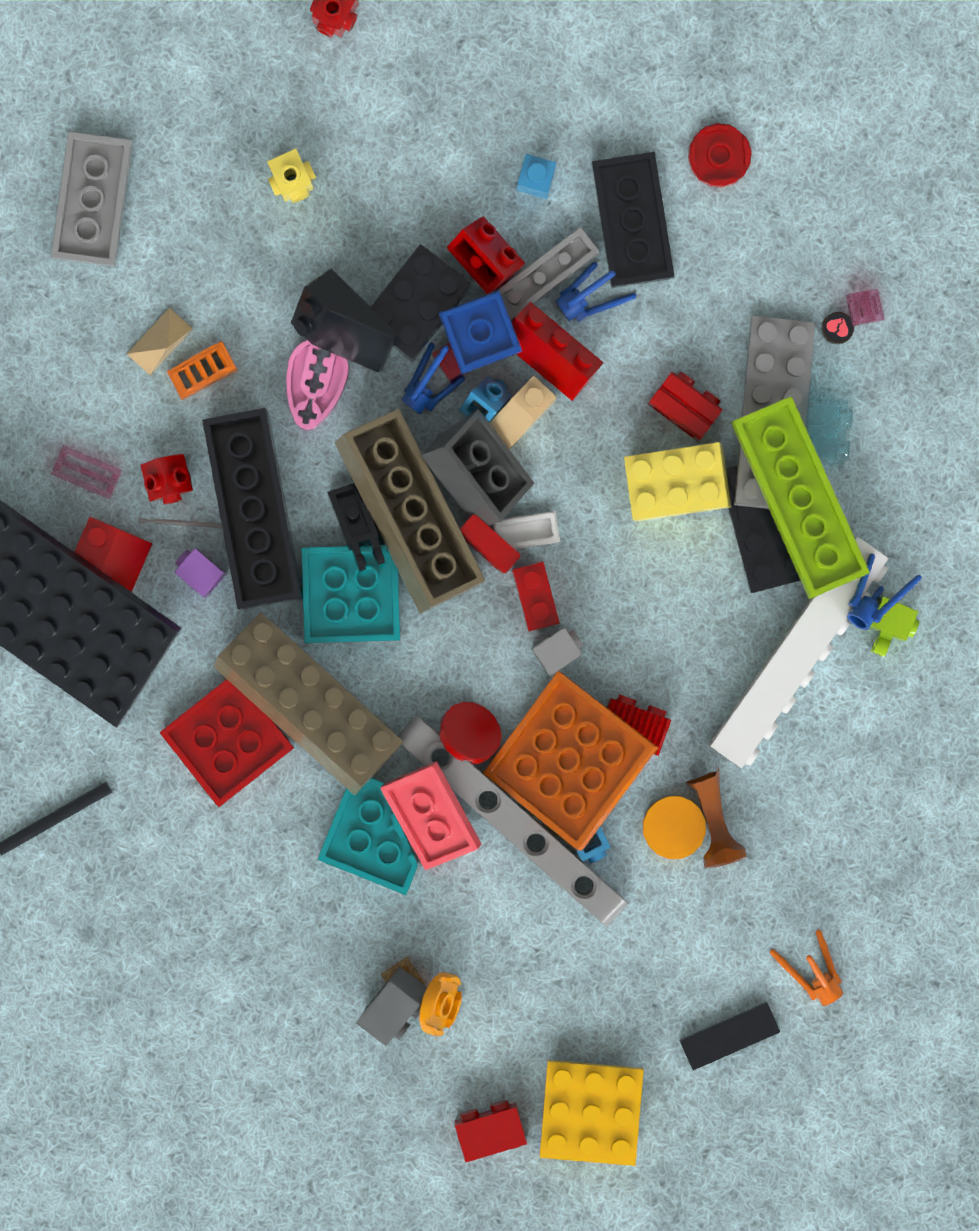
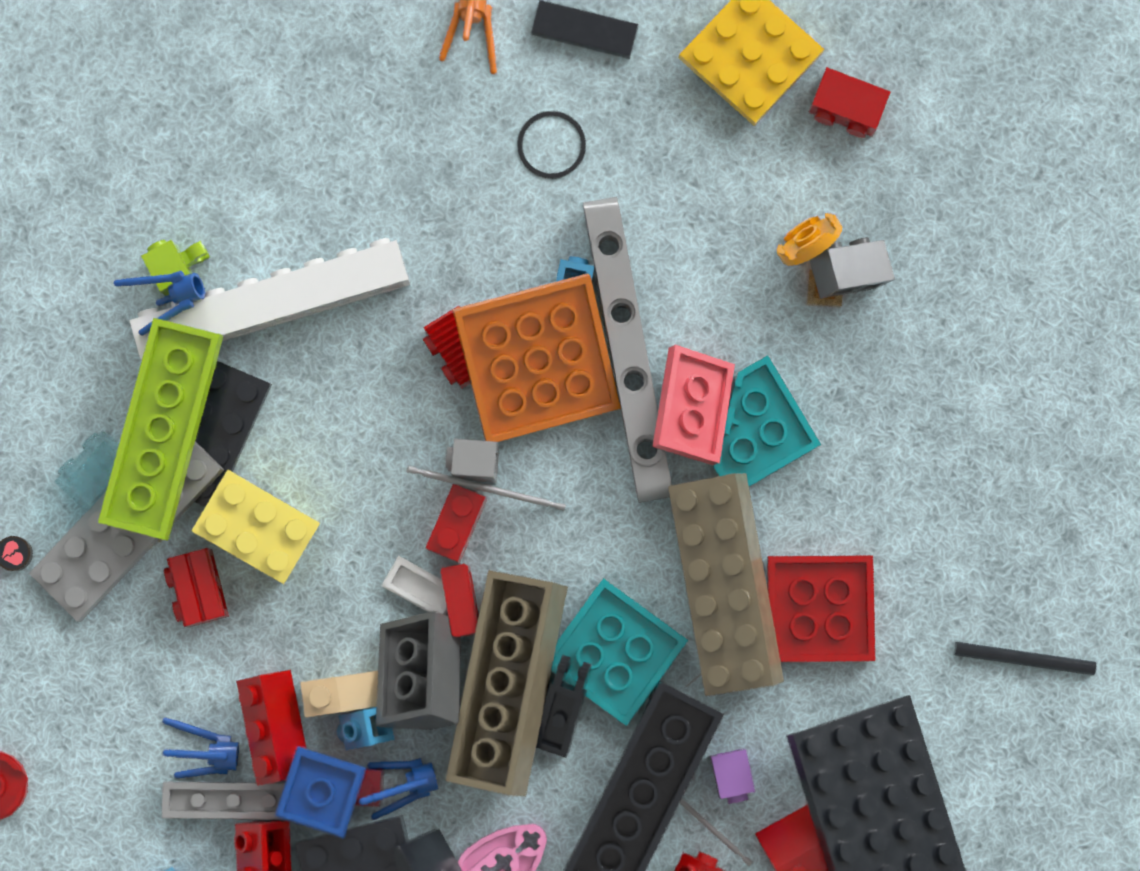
camera: 140 degrees left, 5 degrees down
red tile [439,702,502,764] -> none
black plate [591,152,675,288] -> none
light orange tile [643,796,706,859] -> none
dark orange animal [686,766,747,869] -> none
none -> light grey piece [406,466,566,511]
none -> black piece [517,111,586,179]

